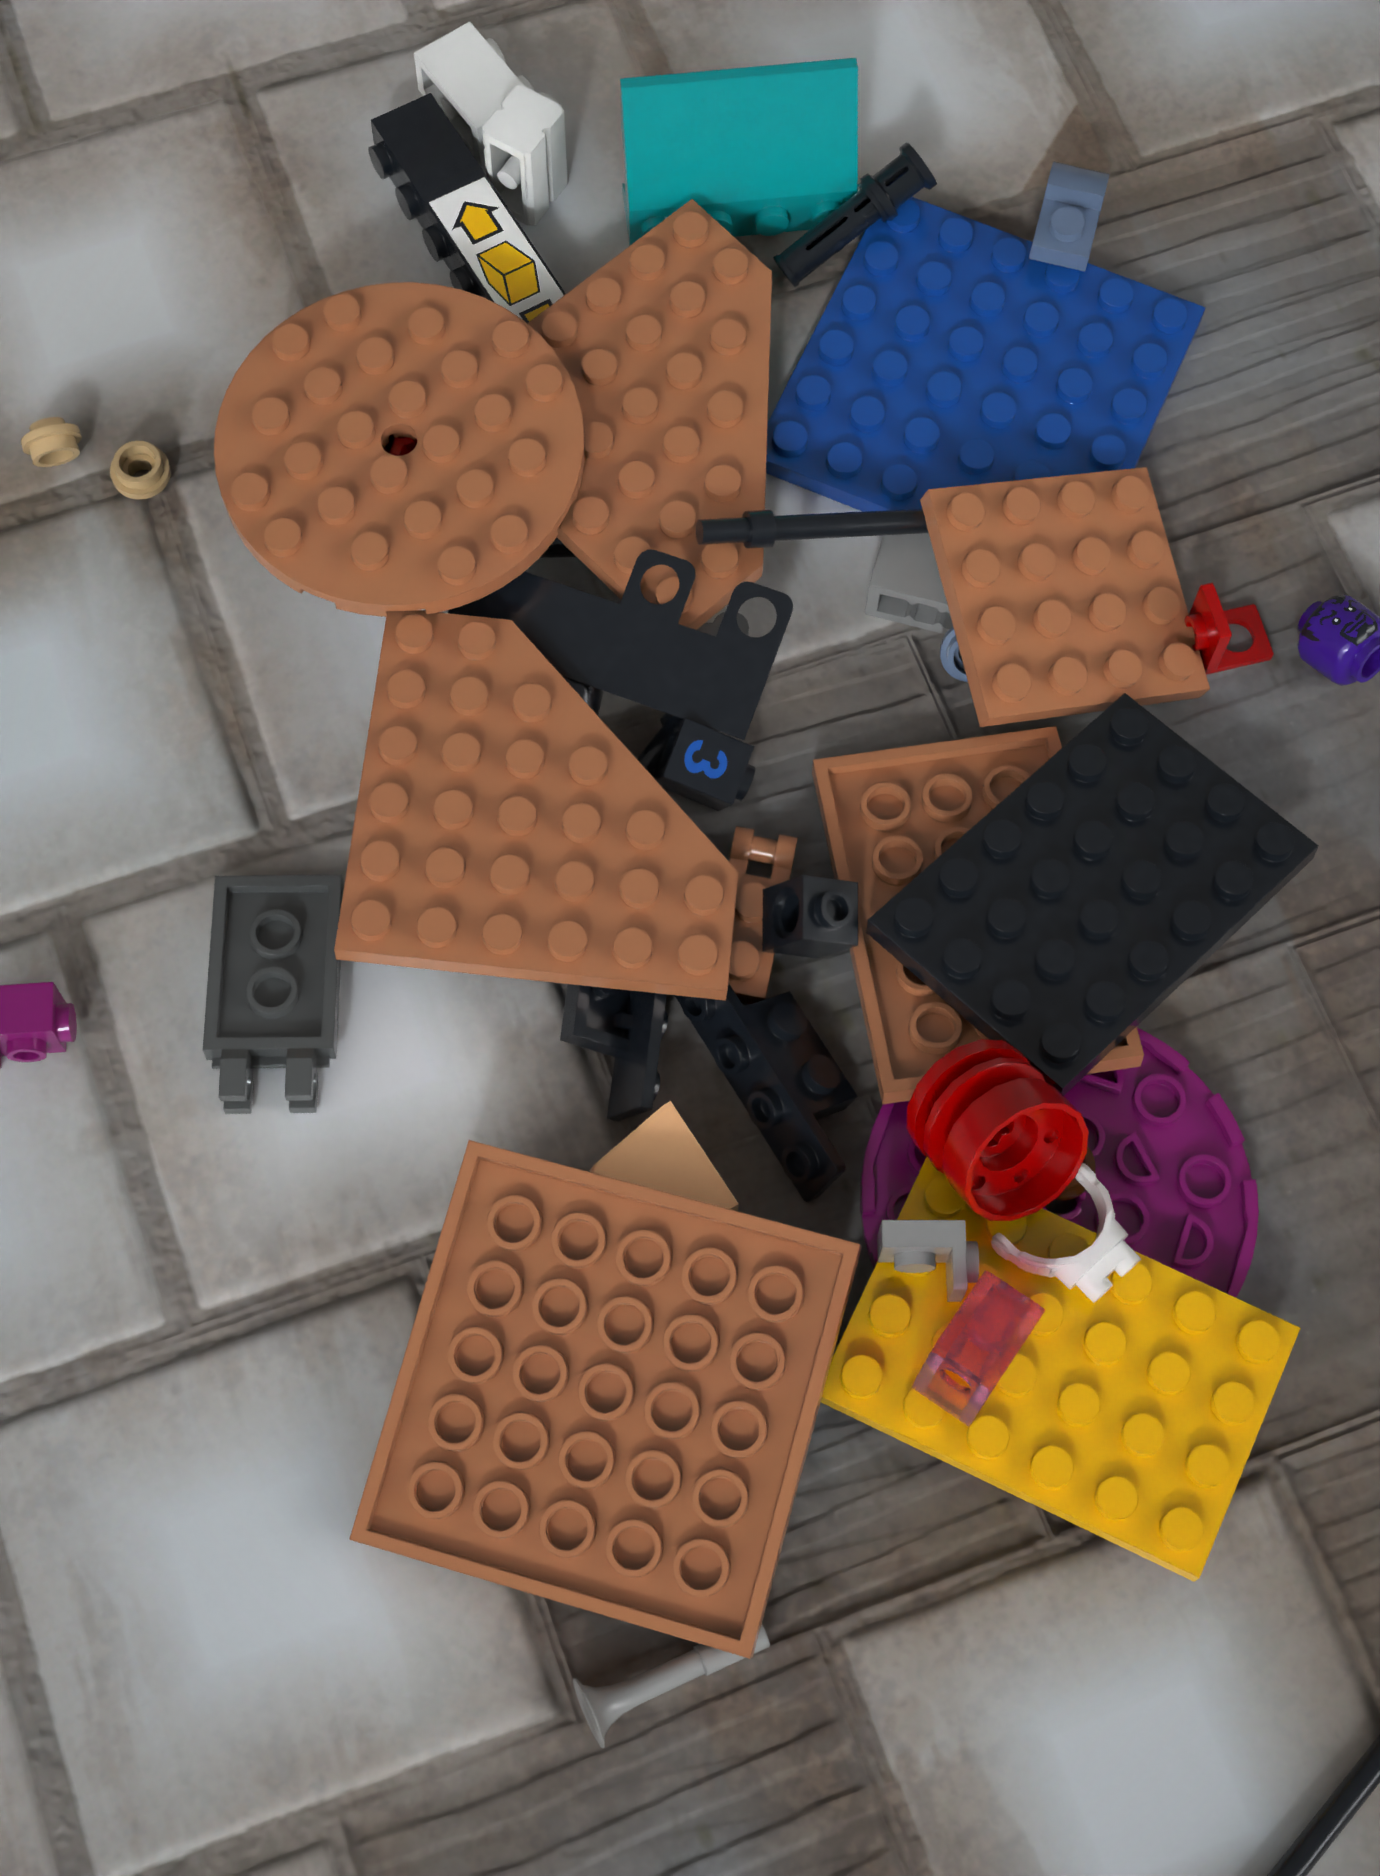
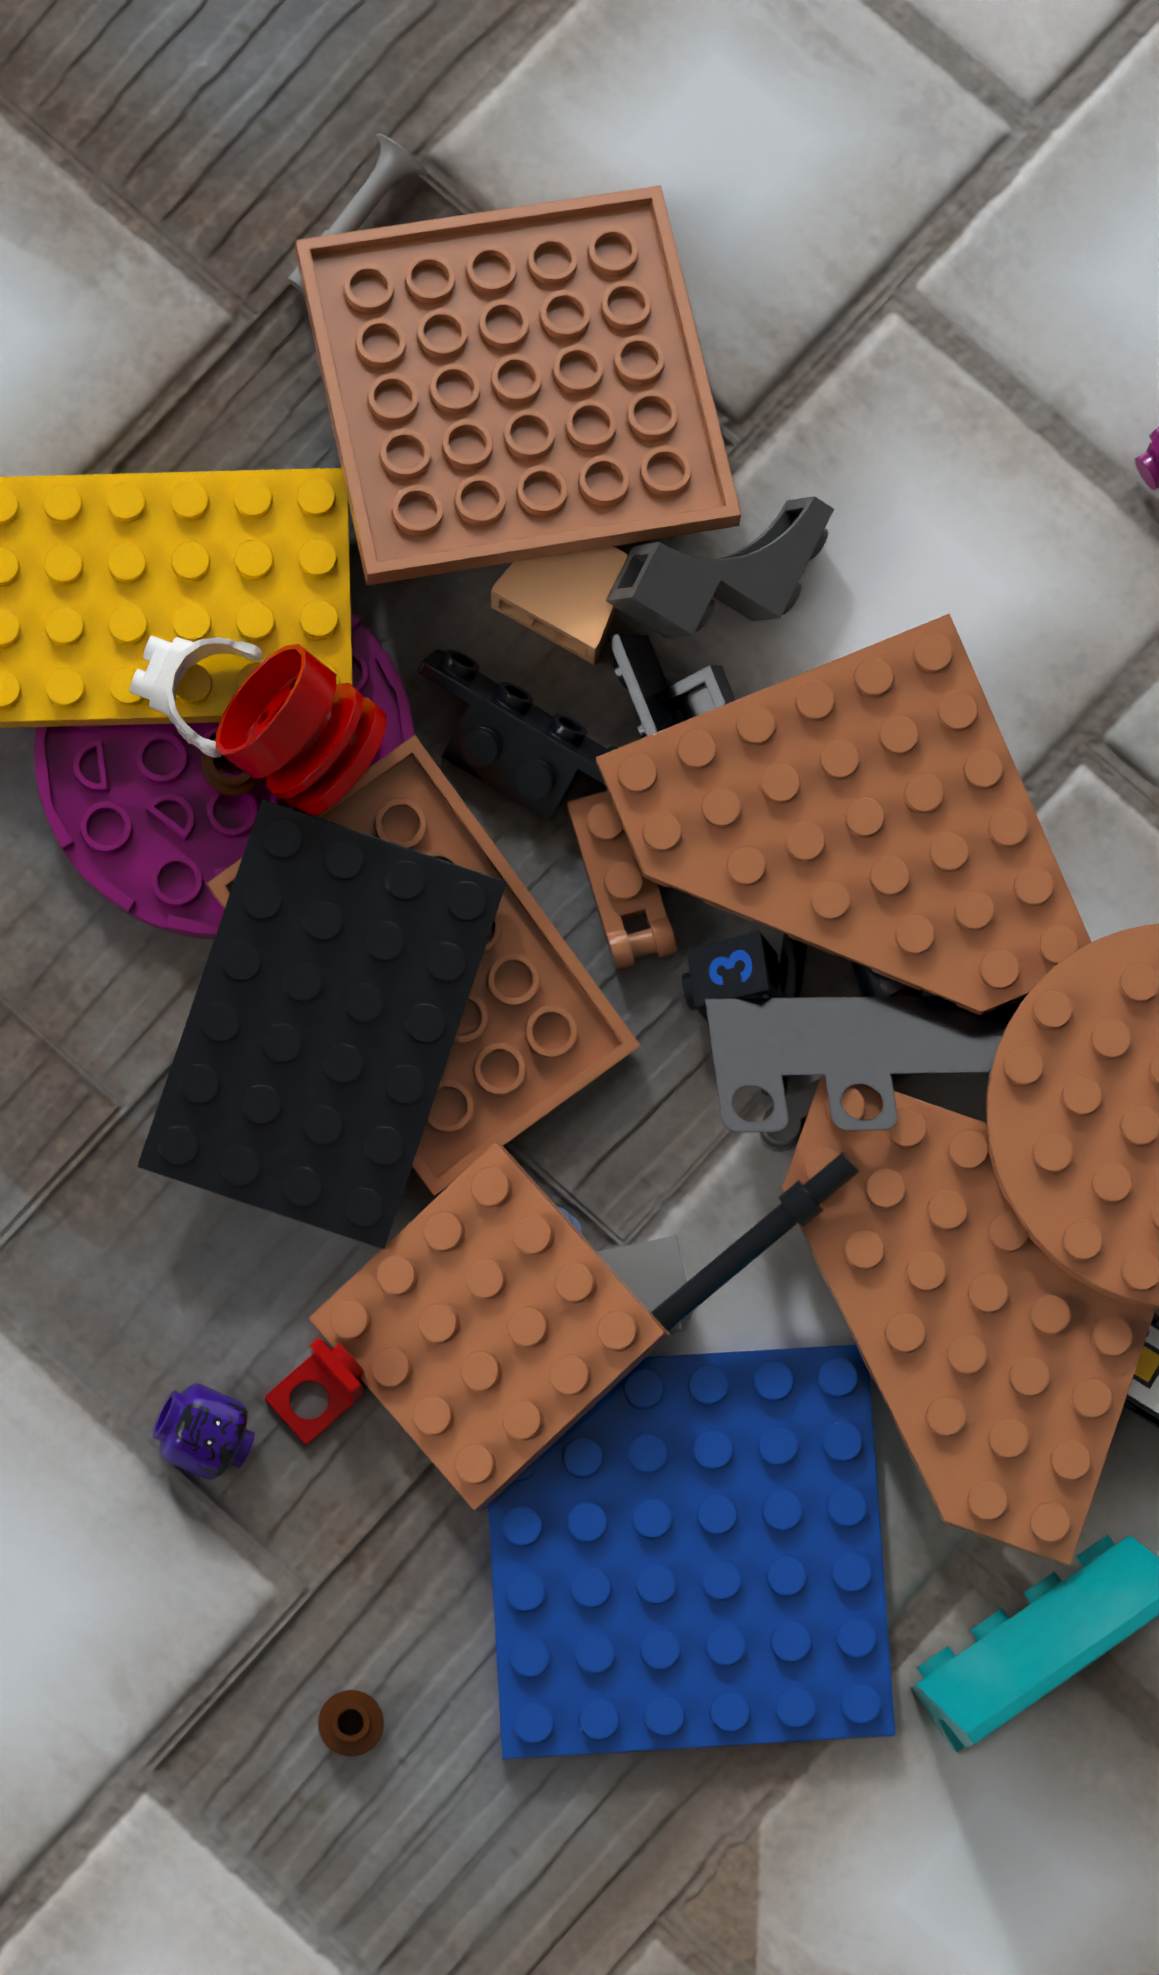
camera: 150 degrees right, 10 degrees up
dark grey tile [203,875,344,1114] -> none
black brick [762,875,858,958] -> none
black pin [773,142,937,287] -> none
light grey bracket [877,1220,979,1302] -> none
clear pink torso [912,1270,1045,1427] -> none
sand blue brick [1029,161,1110,272] -> none
none -> reddish brown plate [318,1690,384,1757]
none -> dark grey arch [606,496,834,638]

